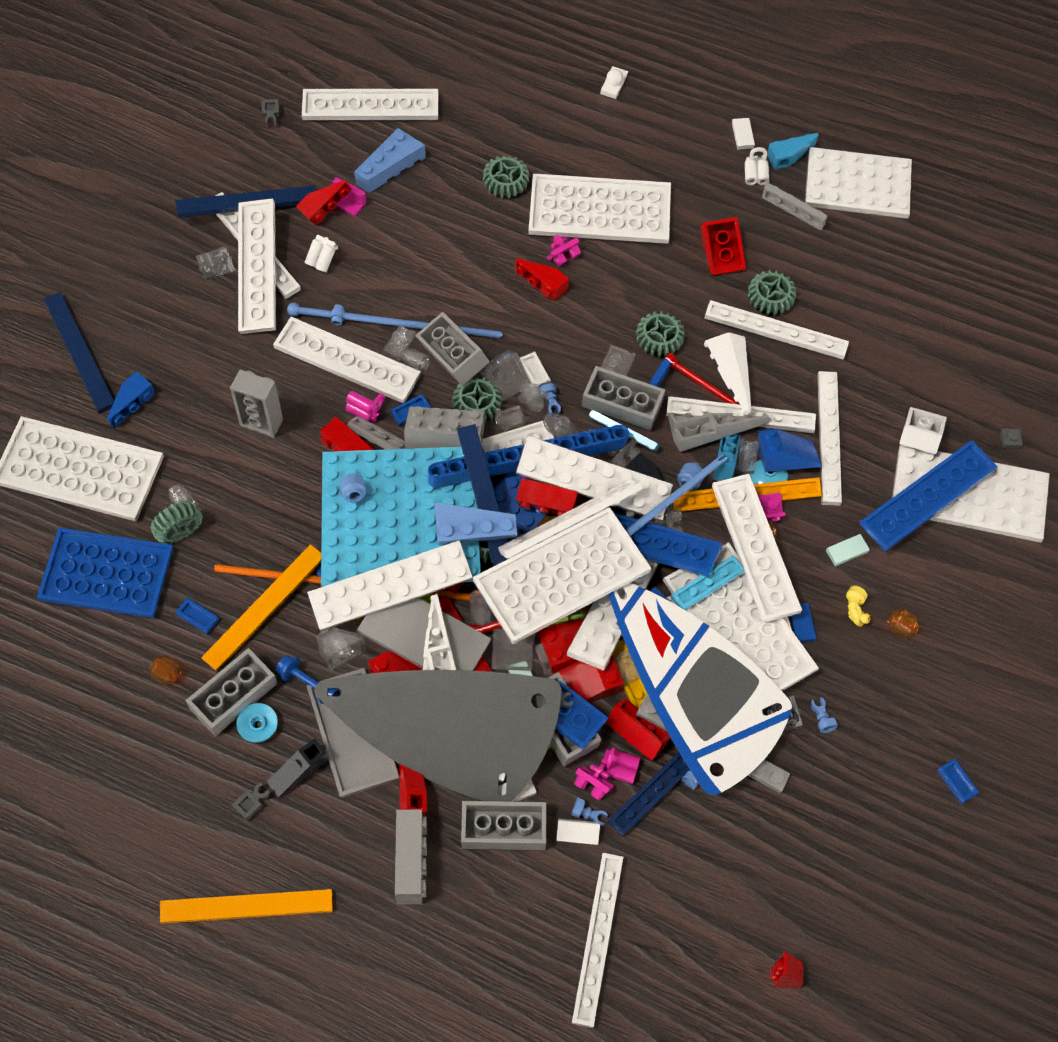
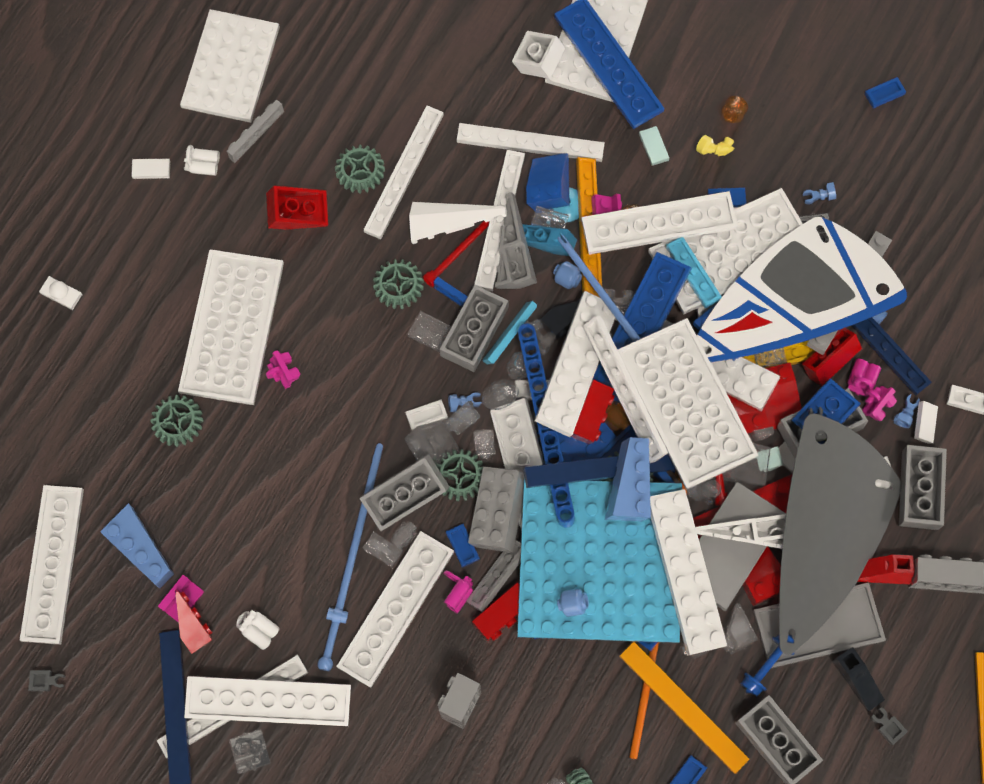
camera: 80 degrees left, 10 degrees up
medium azure dish [236,703,278,743] -> none
red slope [515,258,569,301] -> none
dark azure slope [767,133,819,170] -> none

